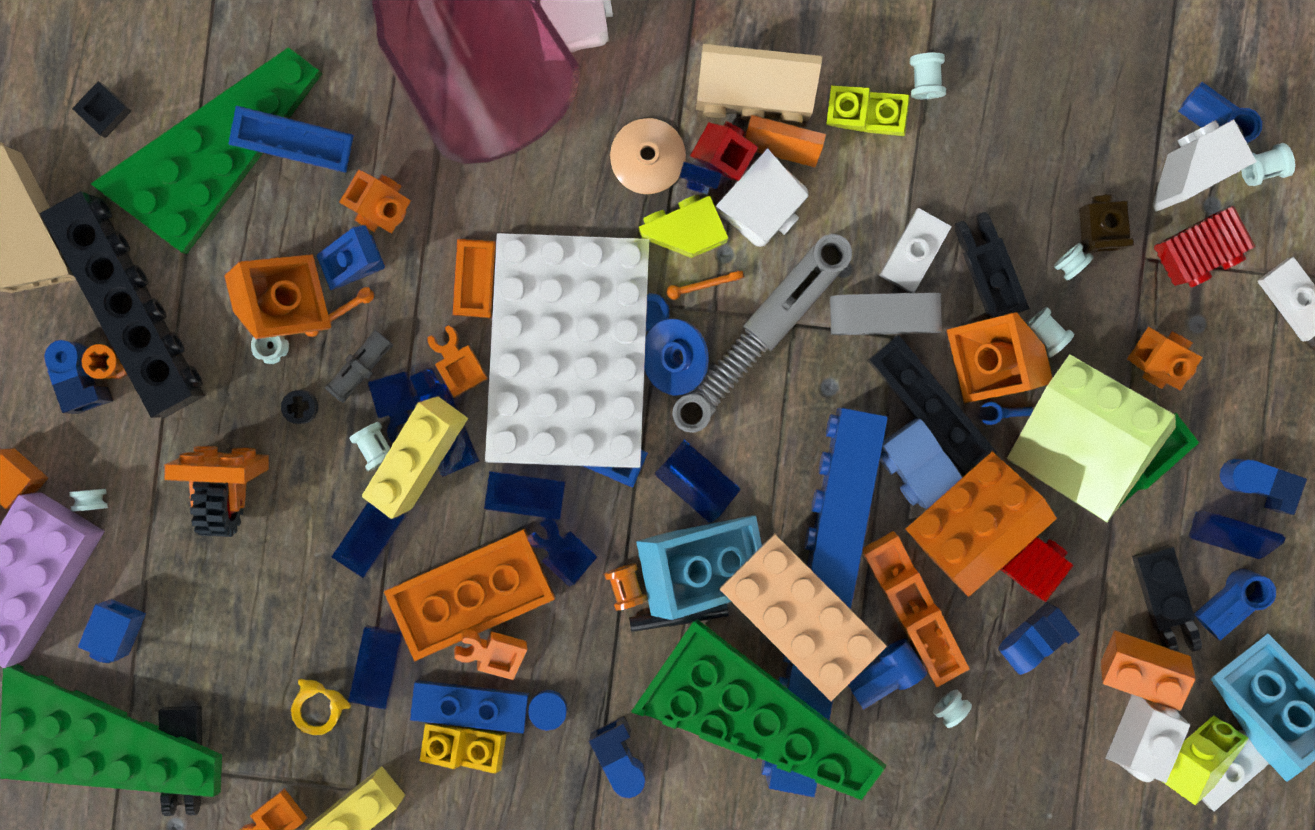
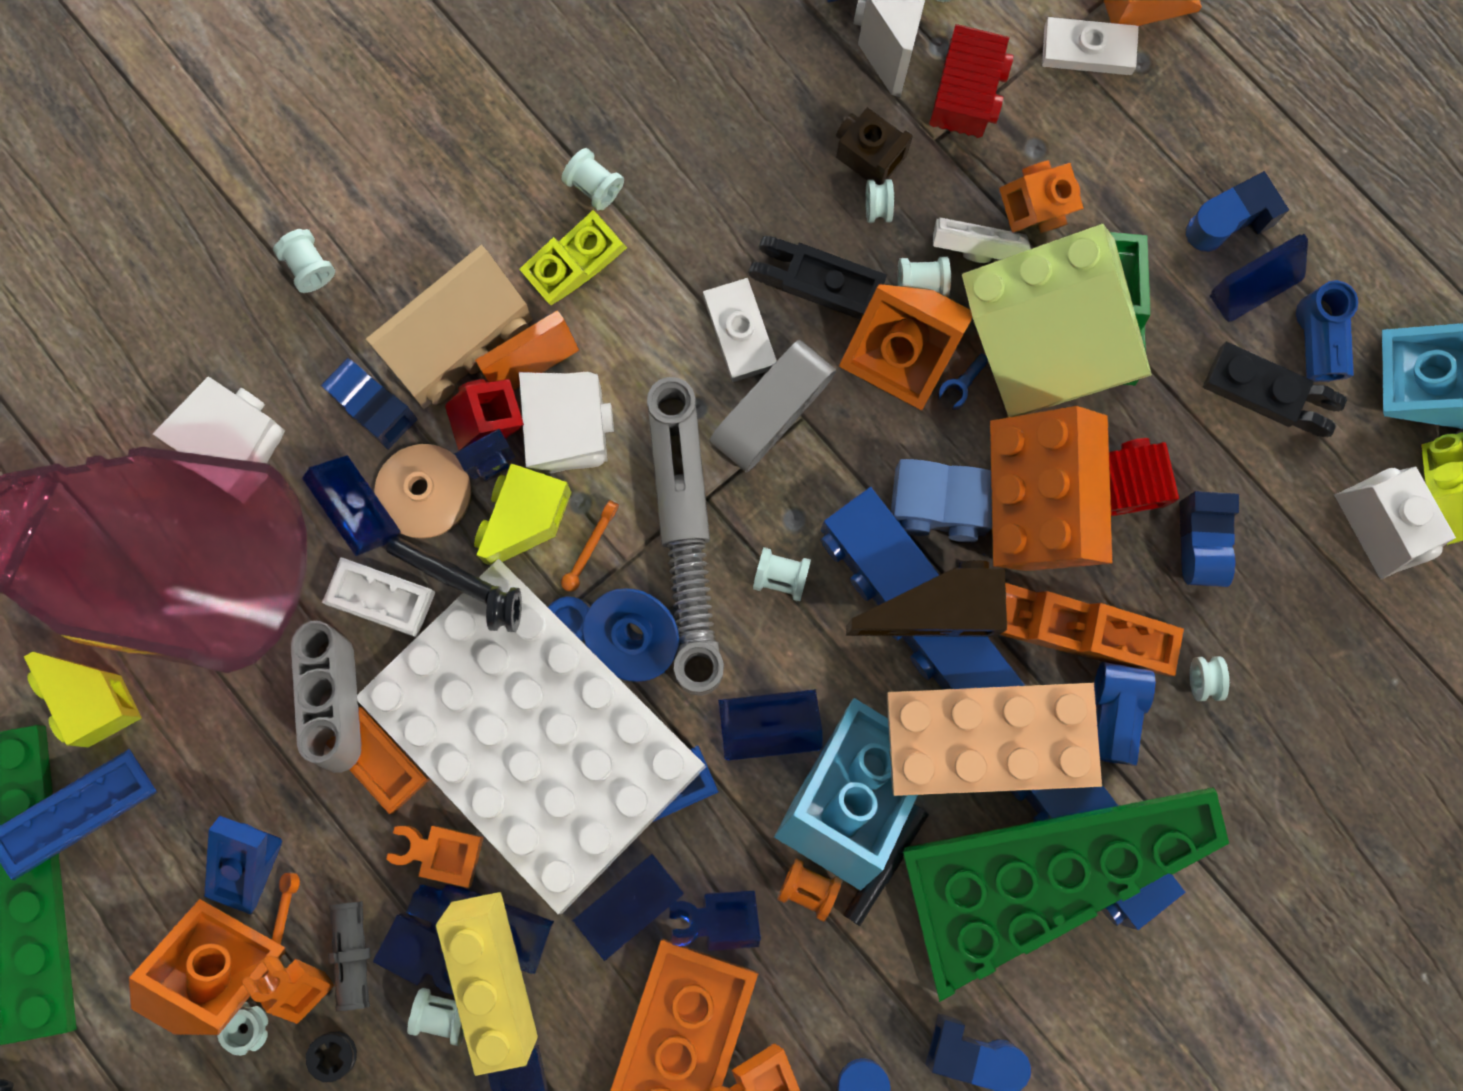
camera: 50 degrees left, 10 degrees down
orange brick [339,169,411,234] -> none
black plate [867,335,997,476] -> none
orange brick [1101,630,1196,711] -> none
none -> neon yellow slope [24,652,142,748]
none -> orange plate [242,956,335,1024]
none -> light grey beam [291,621,361,773]
none -> clear blue plate [302,455,401,556]
none -> leg [320,358,418,450]
none -> white plate [322,557,435,638]
none -> black piece [386,536,494,604]
none -> black bush [486,586,522,632]
none -> light aqua bush [753,548,811,601]
none -> dark brown slope [846,560,1007,637]
none -> white plate [933,217,1031,263]

